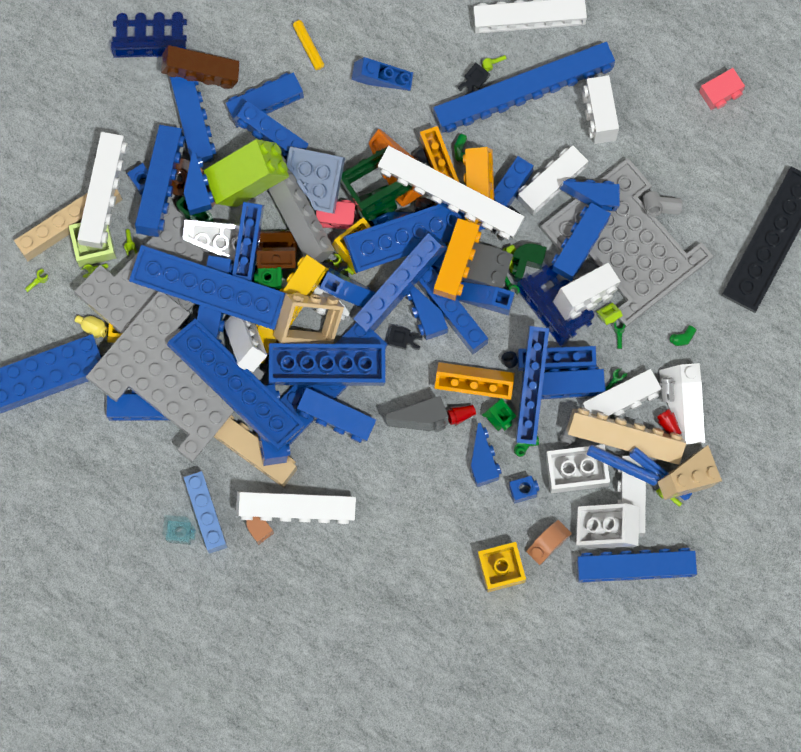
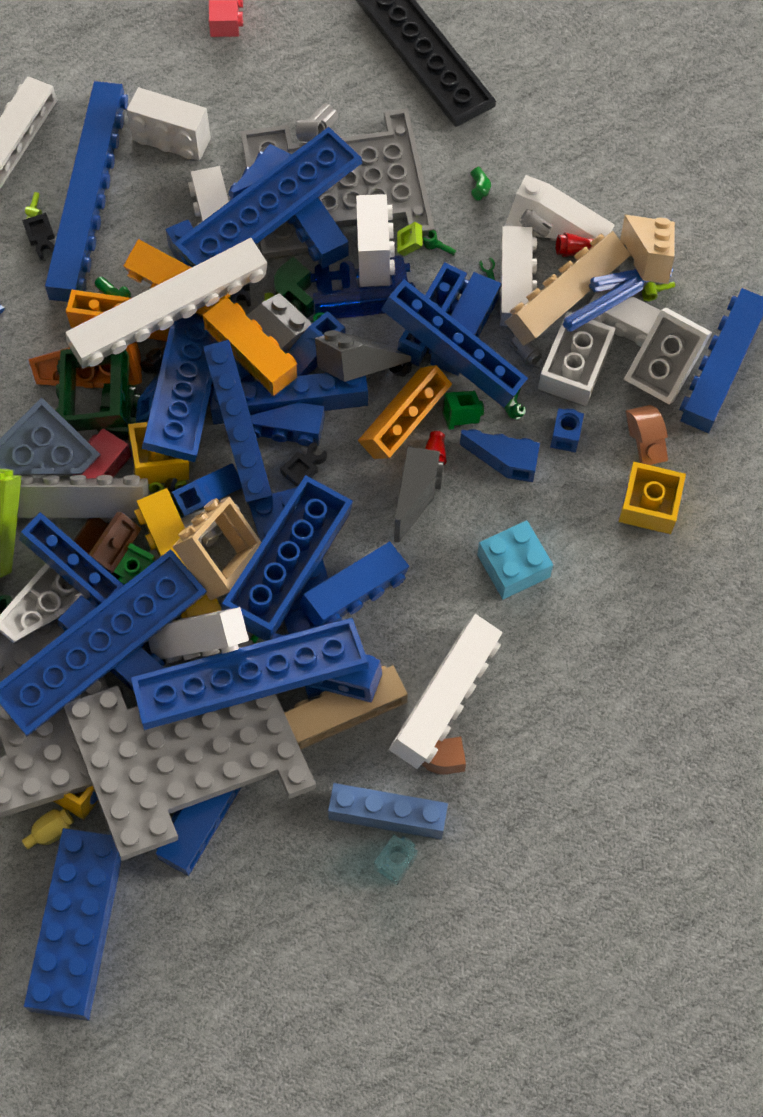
camera: 65 degrees left, 10 degrees down
none -> blue plate [174,127,362,267]
none -> dark grey slope [315,330,411,382]
none -> medium azure brick [477,520,553,600]

